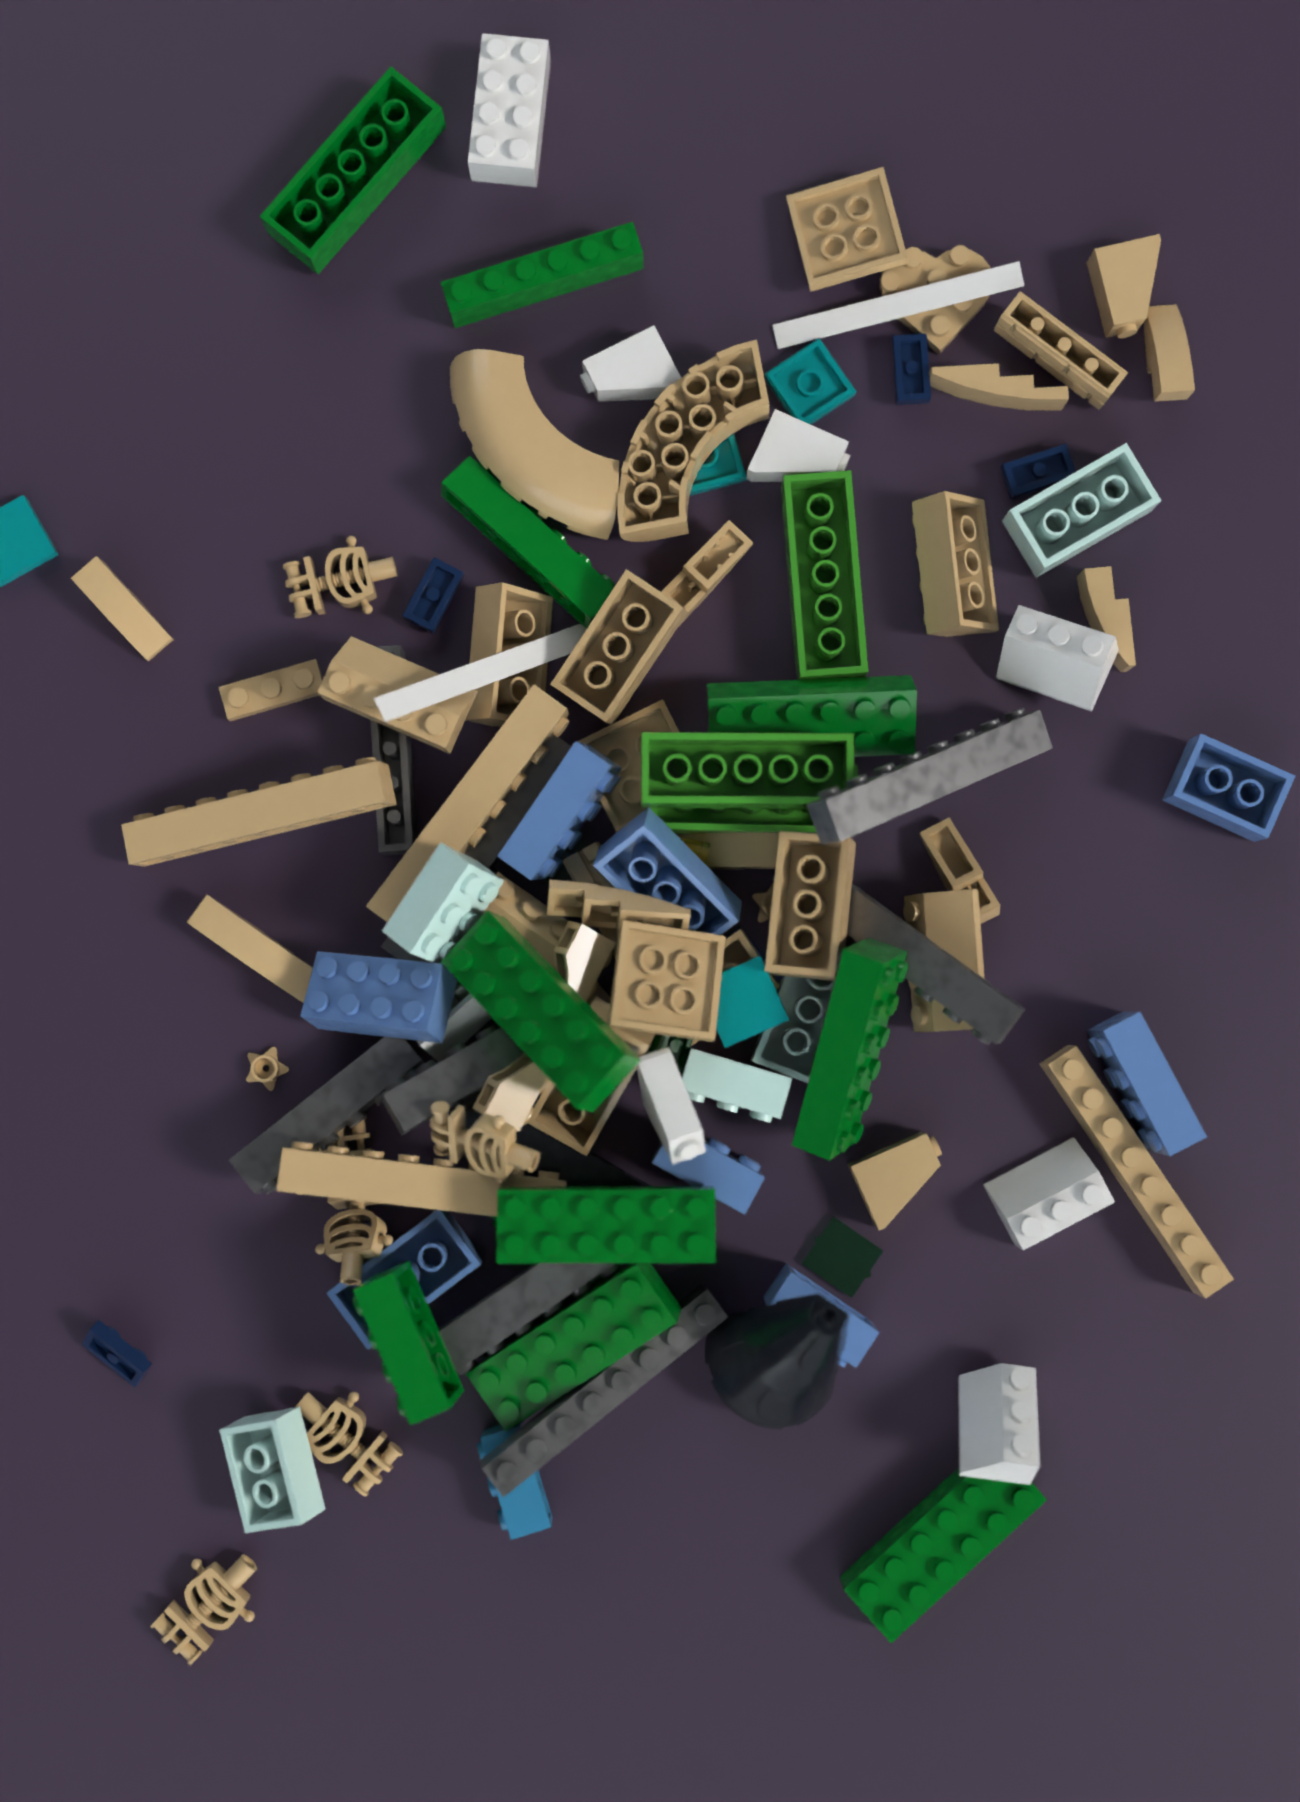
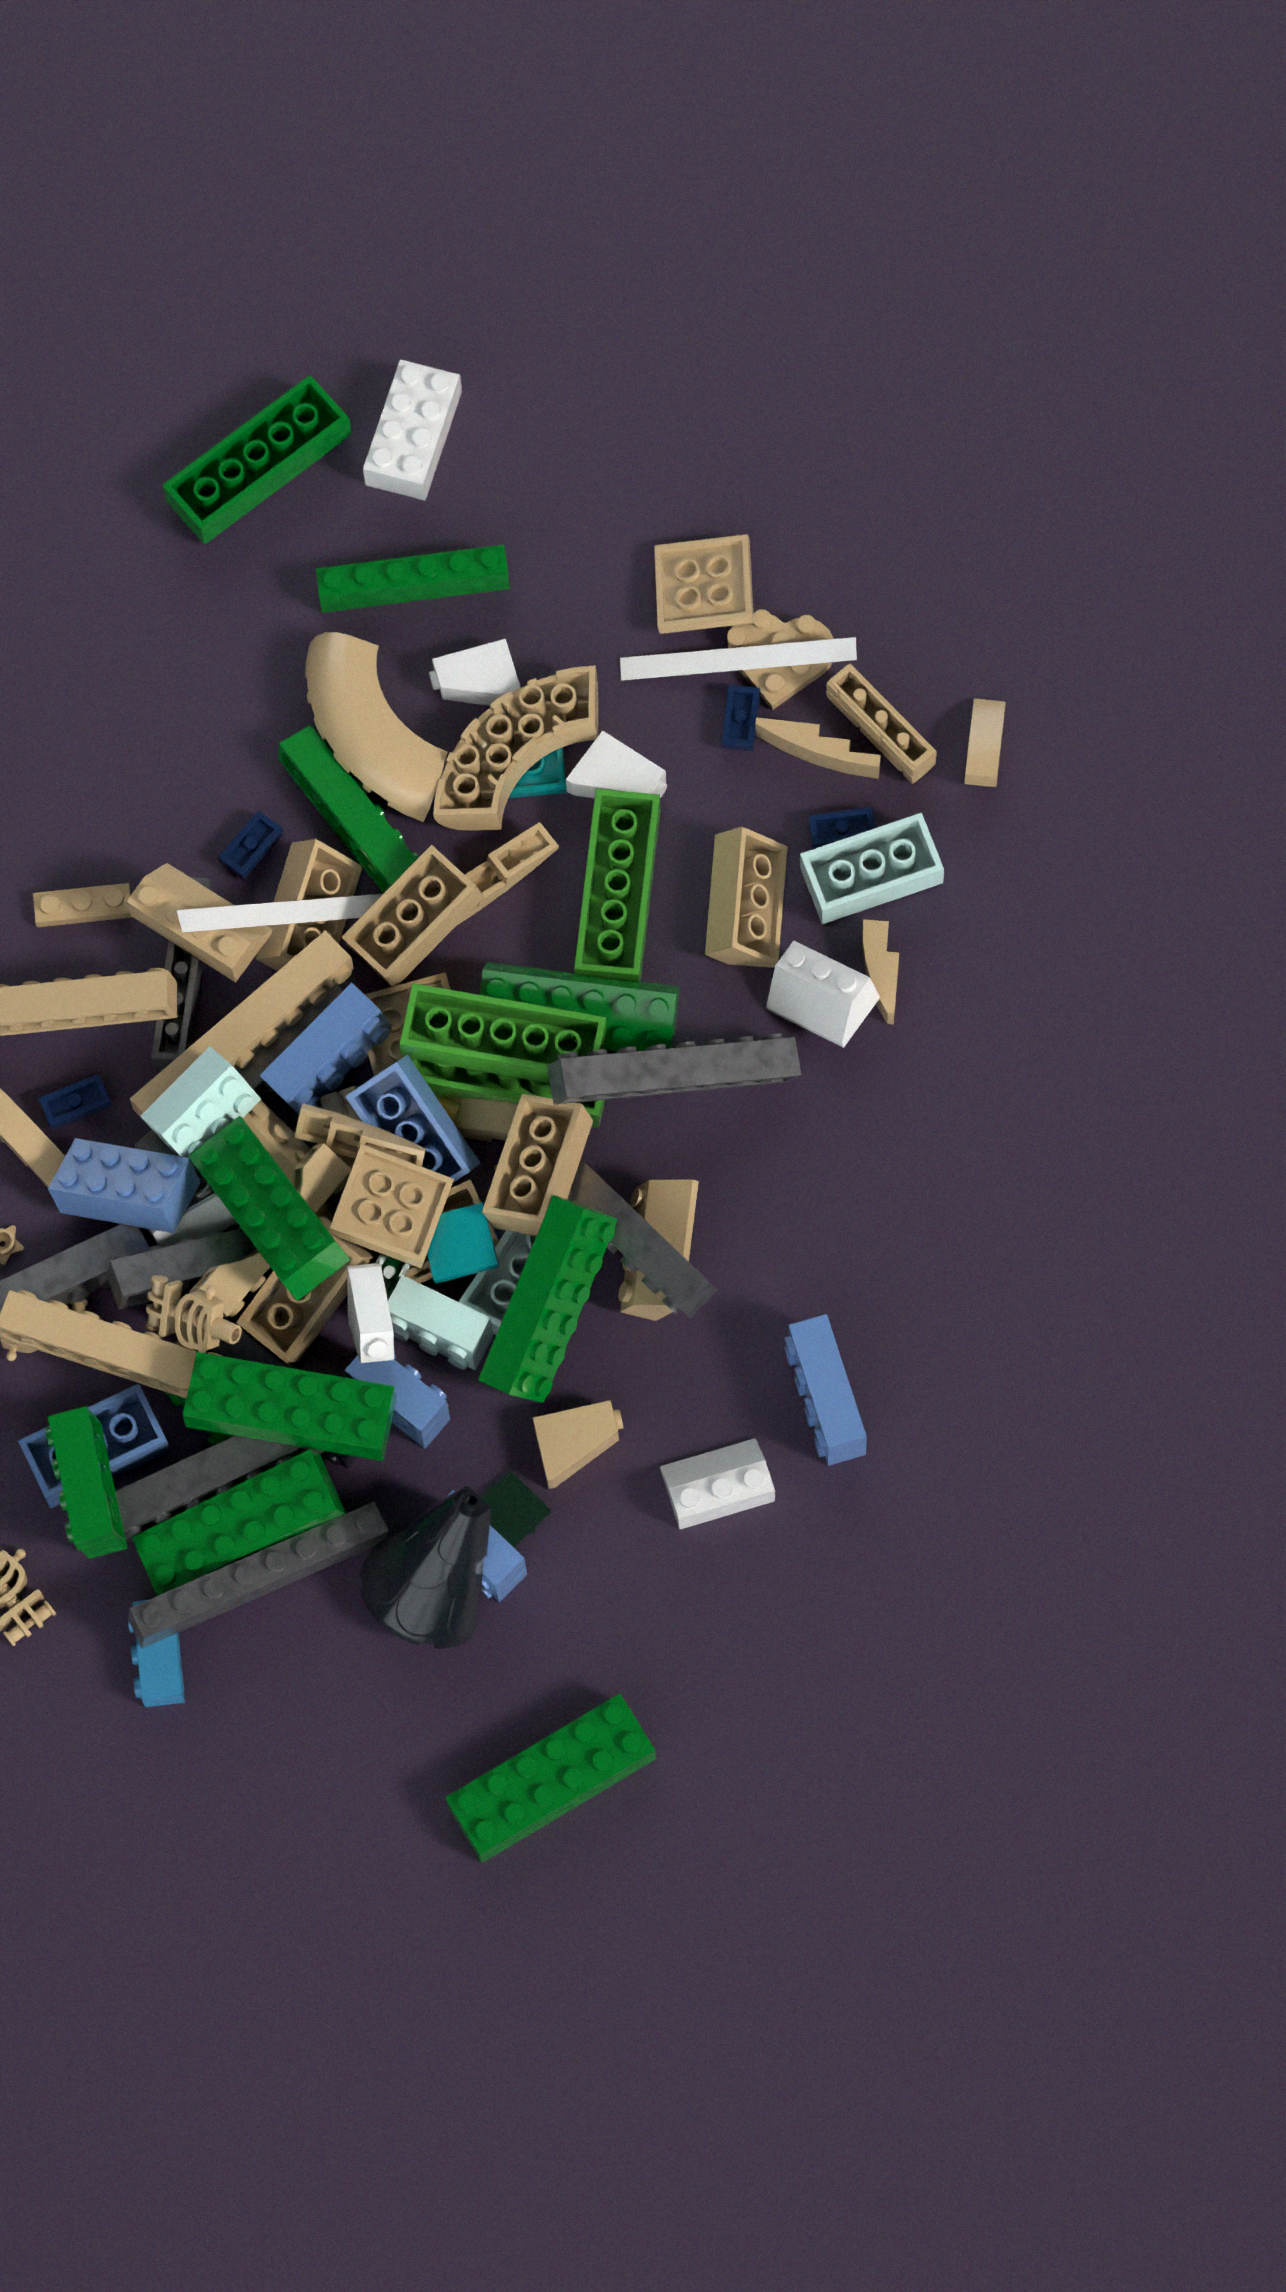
camera: 15 degrees right, 15 degrees down
tan torso [283,536,398,618] -> none
tan torso [315,1197,393,1285] -> none
teal tile [764,338,857,425] -> none
tan slope [919,817,1000,924] -> none
white slope [958,1363,1040,1485] -> none
tan brick [1039,1045,1234,1299] -> none
tan slope [1087,234,1161,339] -> none
medium blue brick [1162,733,1295,842] -> none
none -> dark blue plate [39,1074,112,1130]

